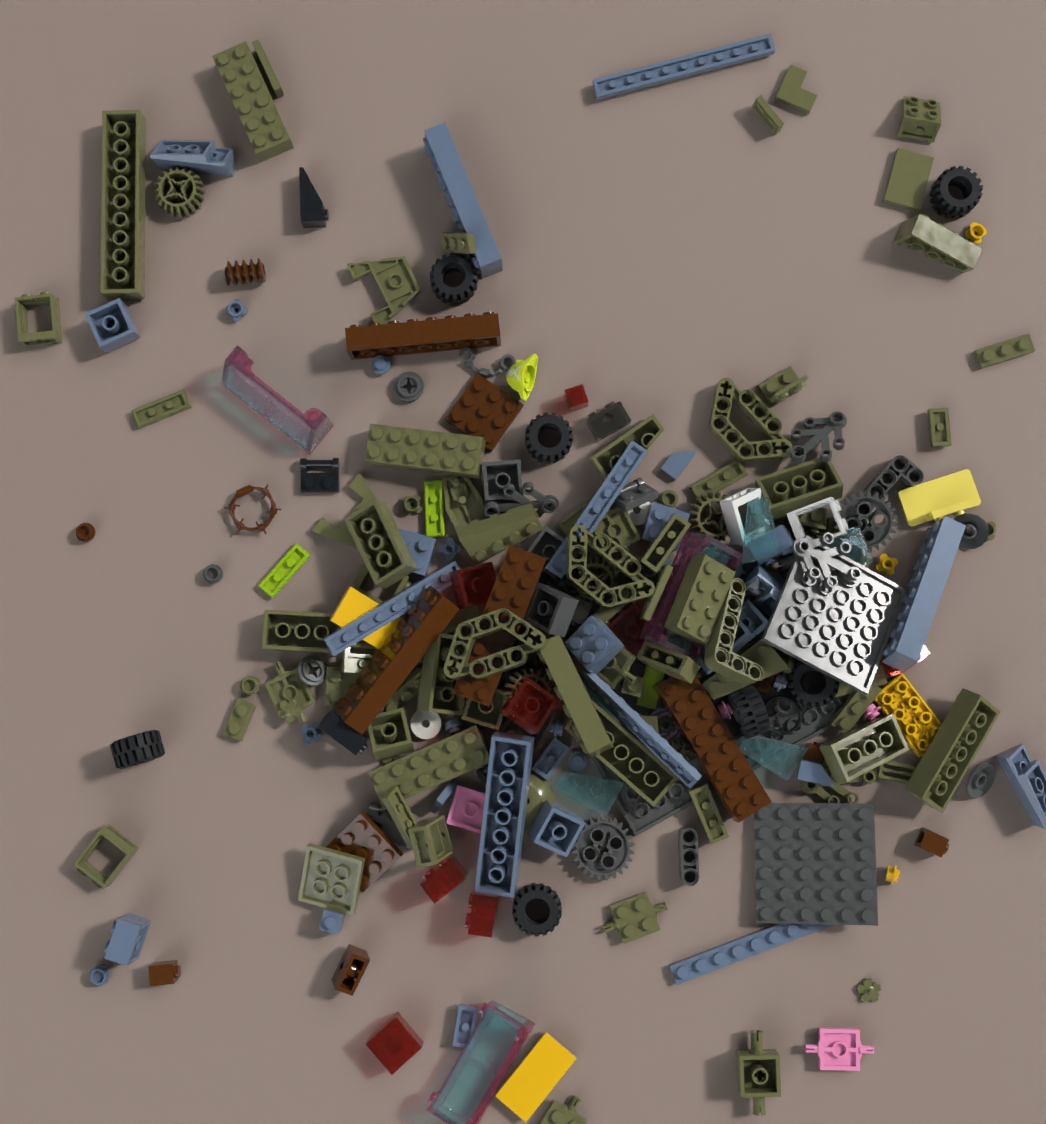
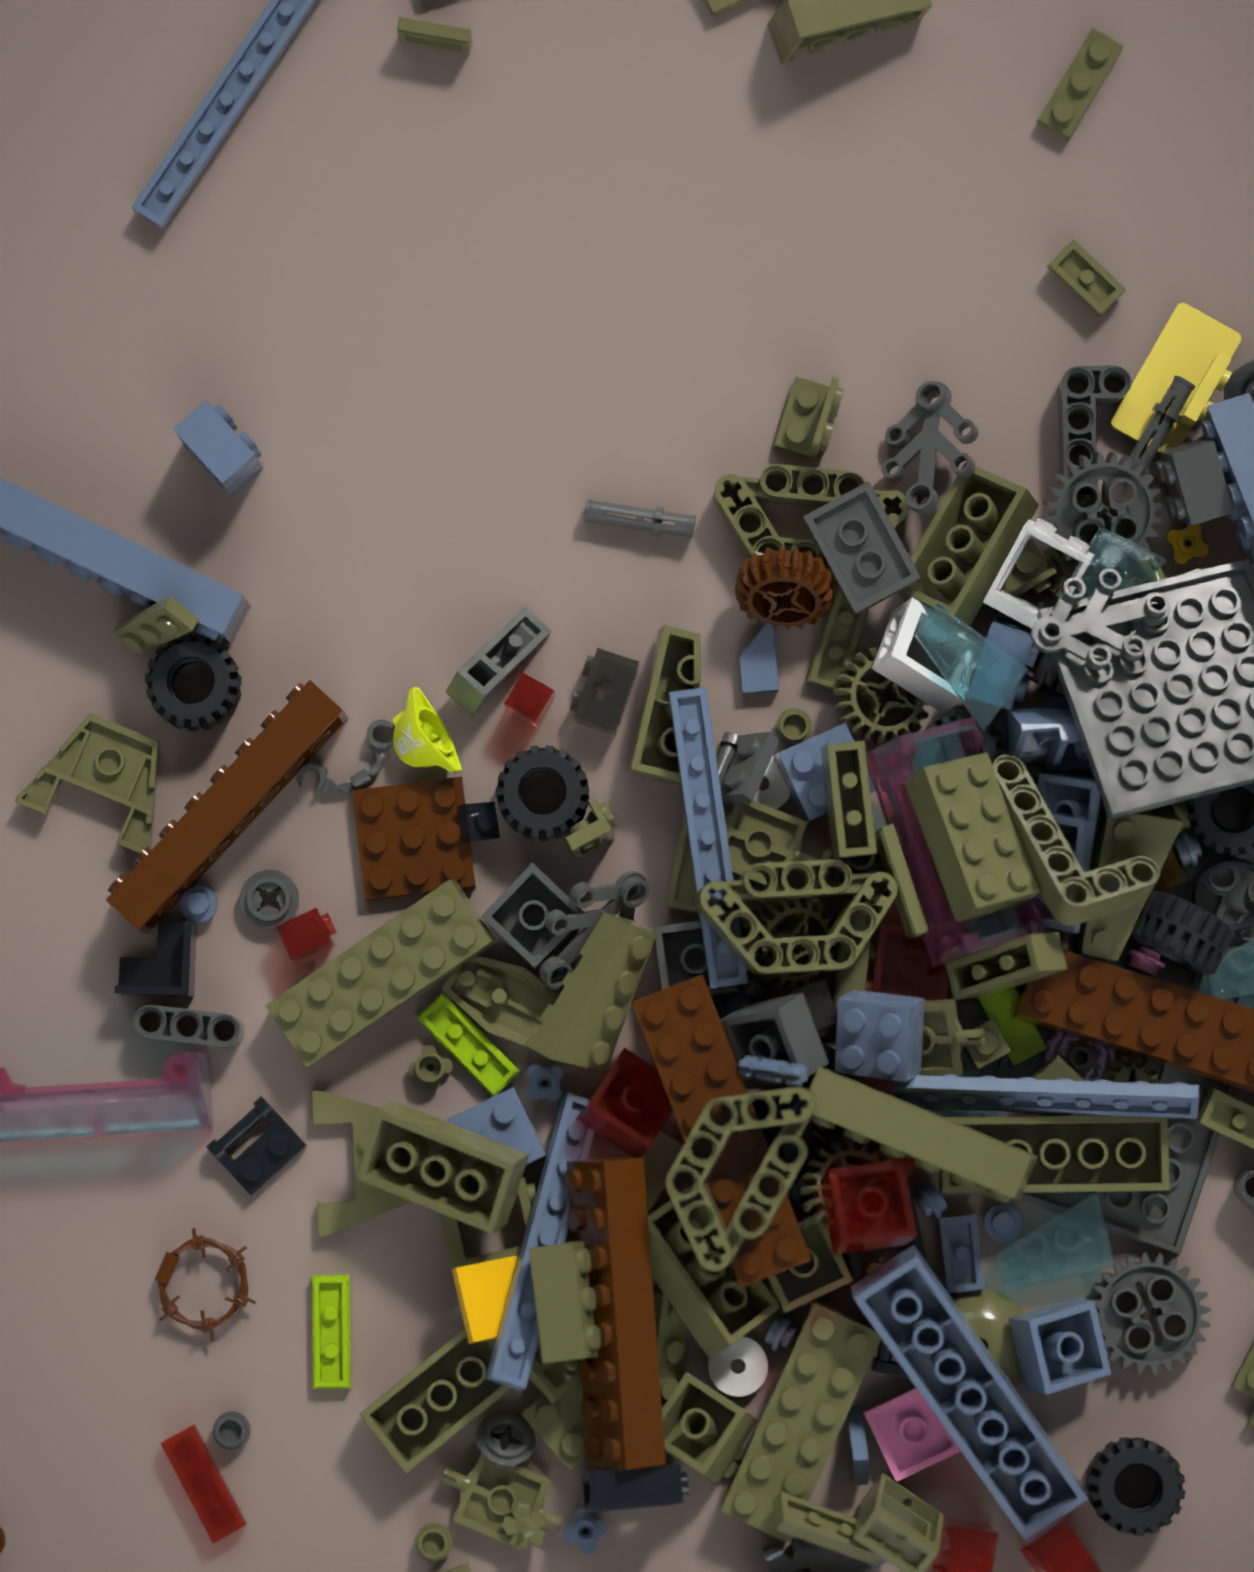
camera: 40 degrees left, 0 degrees up
none -> black panel [114,921,197,997]
none -> dark grey beam [133,1005,244,1048]
none -> clear red plate [160,1424,248,1543]
none -> sand blue brick [173,400,263,497]
none -> clear red brick [276,908,337,962]
none -> dark grey slope [445,607,551,716]
none -> black plate [456,802,500,843]
none -> olive brick [529,1242,601,1363]
none -> olive bracket [565,797,617,860]
none -> dark grey pin [584,499,696,538]
none -> reddish brown gear [735,546,835,630]
none -> sand blue axle [738,1056,808,1087]
none -> dark grey plate [803,481,922,615]
none -> dark grey pin [1129,375,1195,476]
none -> dark grey brick [1154,439,1234,526]

